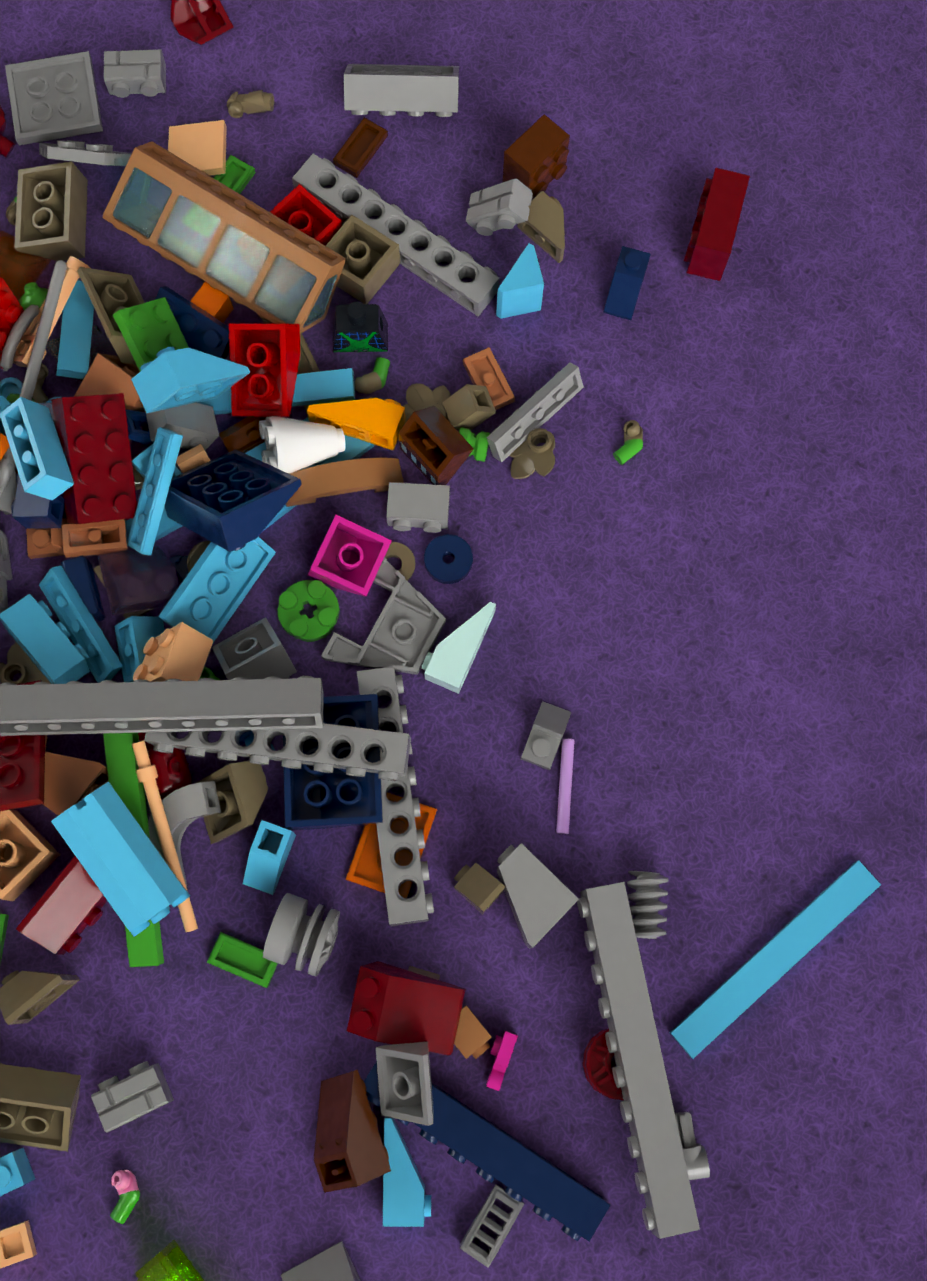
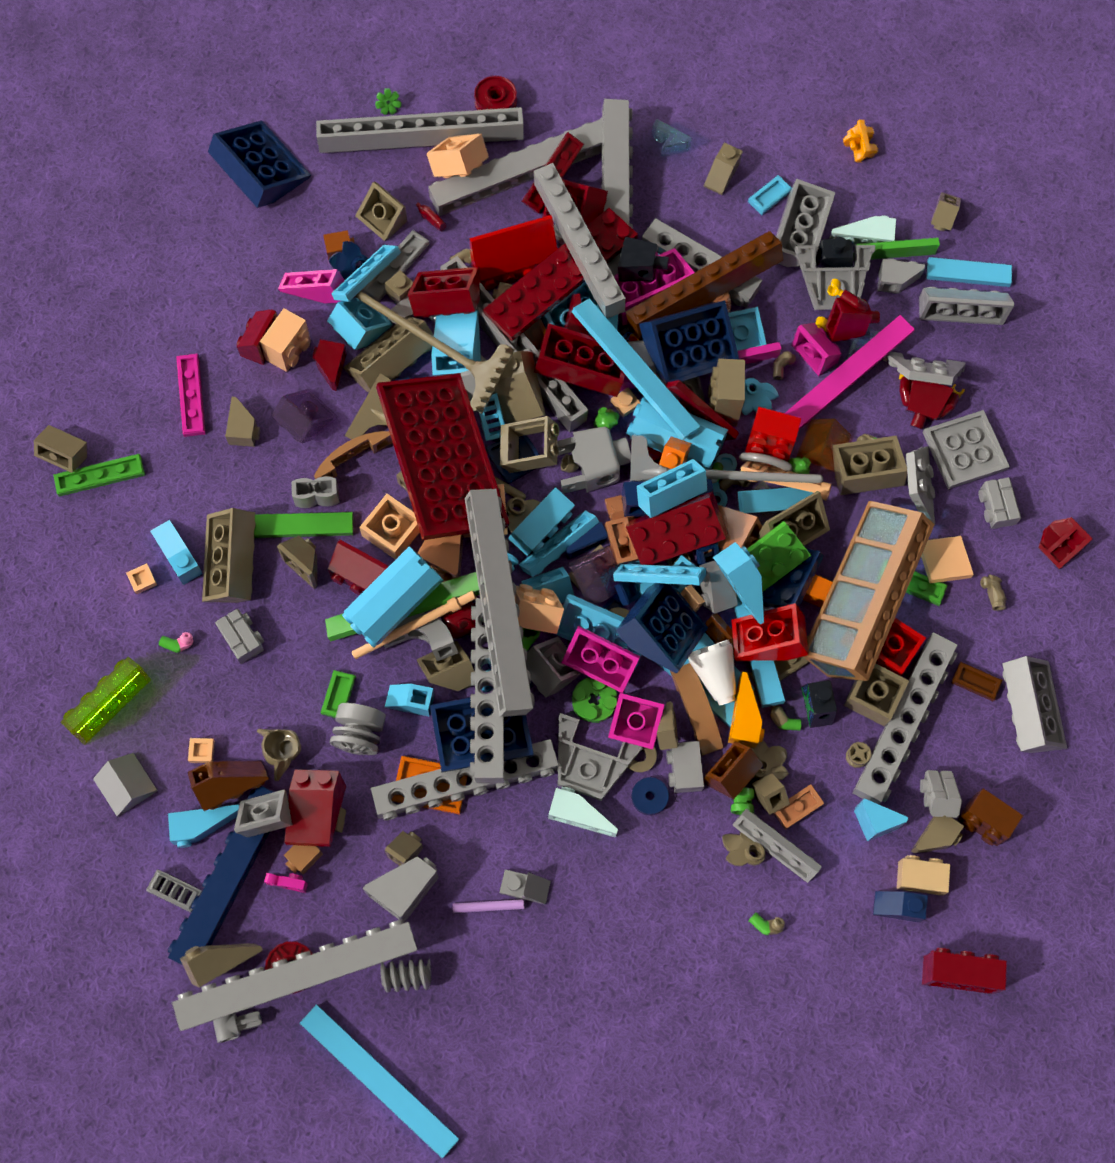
camera: 80 degrees right, 5 degrees down
none -> dark tan slope [180,943,263,988]
none -> light nougat plate [188,738,215,763]
none -> dark tan piece [257,729,301,781]
none -> dark pink slope [561,626,641,693]
none -> dark blue tile [614,582,641,606]
none -> dark tan slope [657,702,678,750]
none -> dark tan wheel [846,742,871,768]
none -> tan brick [897,855,950,896]

